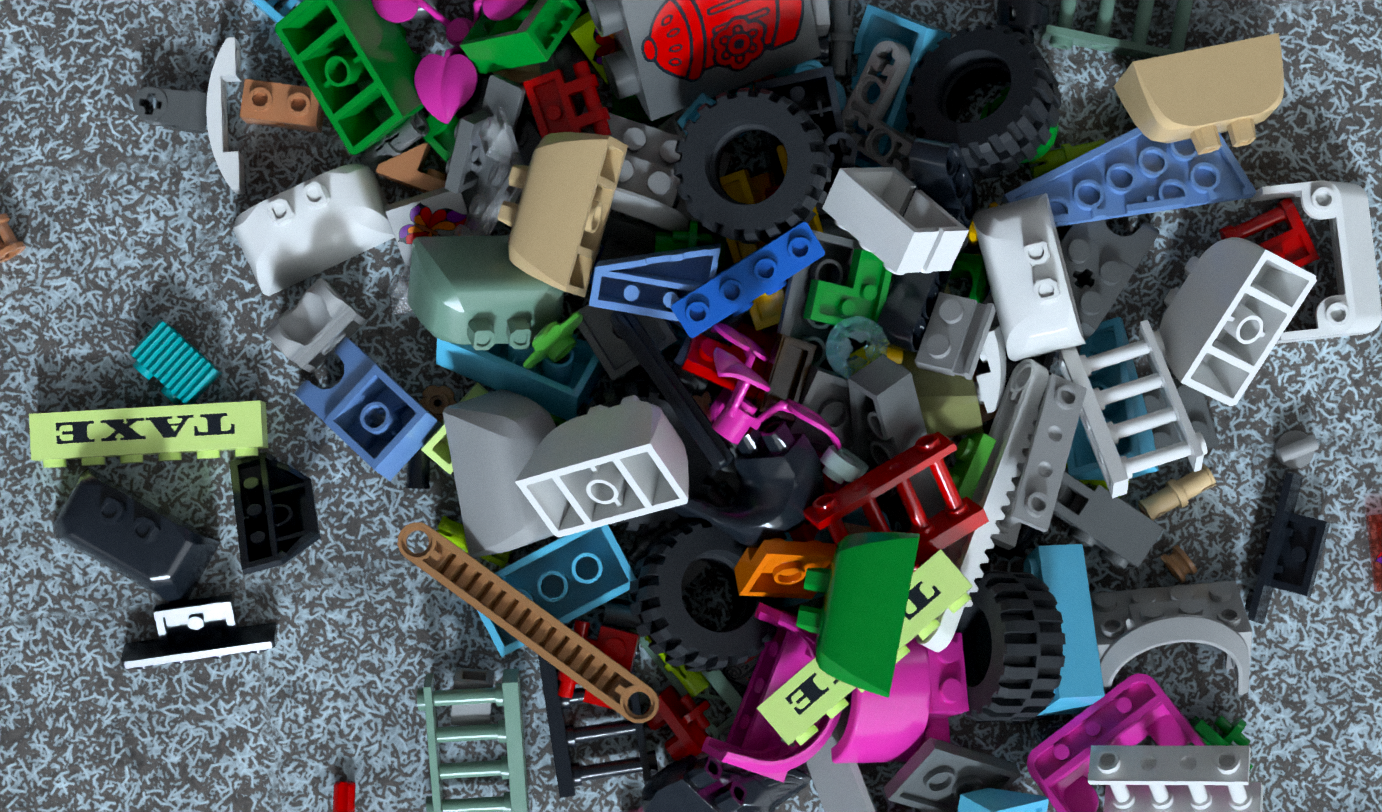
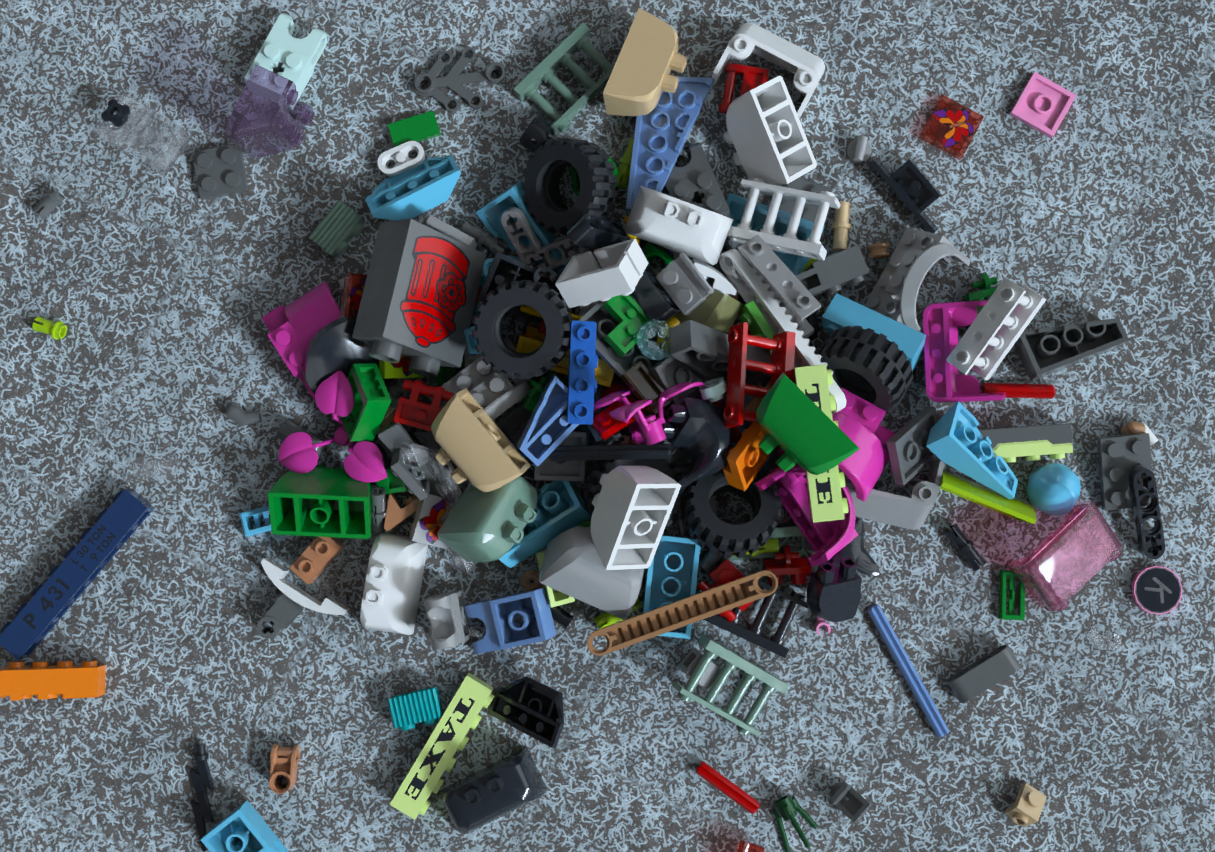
camera: 50 degrees left, 0 degrees up
black bracket [121,594,278,669] -> none
bright green plate [523,311,583,369] -> none

